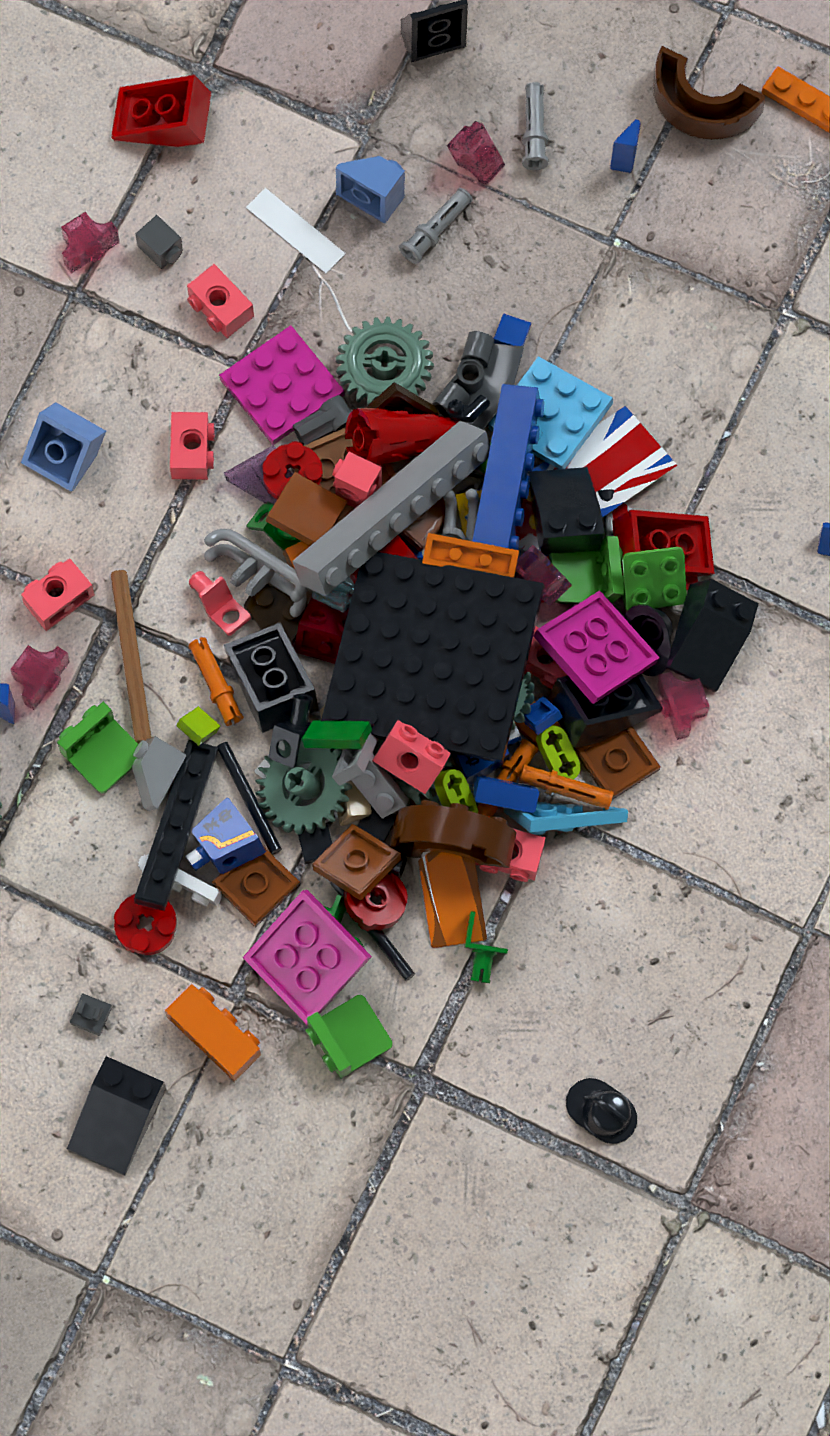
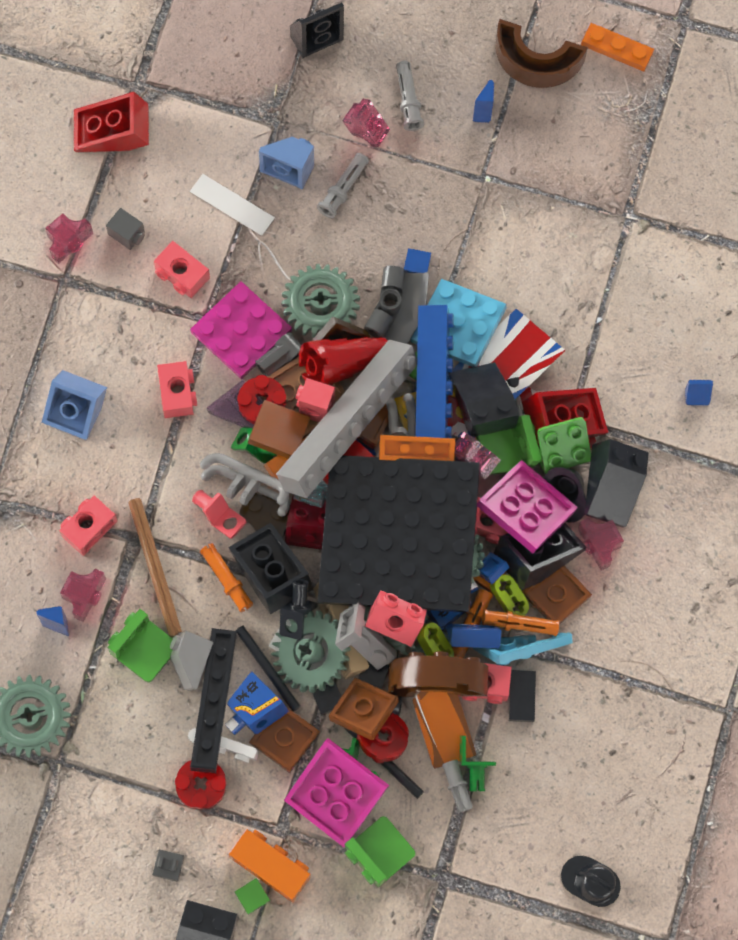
camera: 10 degrees left, 0 degrees up
lime tile [176,706,220,746] -> none
green tile [302,720,372,749] -> none
black arm [447,395,490,422] -> none
none -> bright green tile [235,878,270,915]
none -> light grey axle [442,760,472,812]
none -> black tile [509,670,536,722]

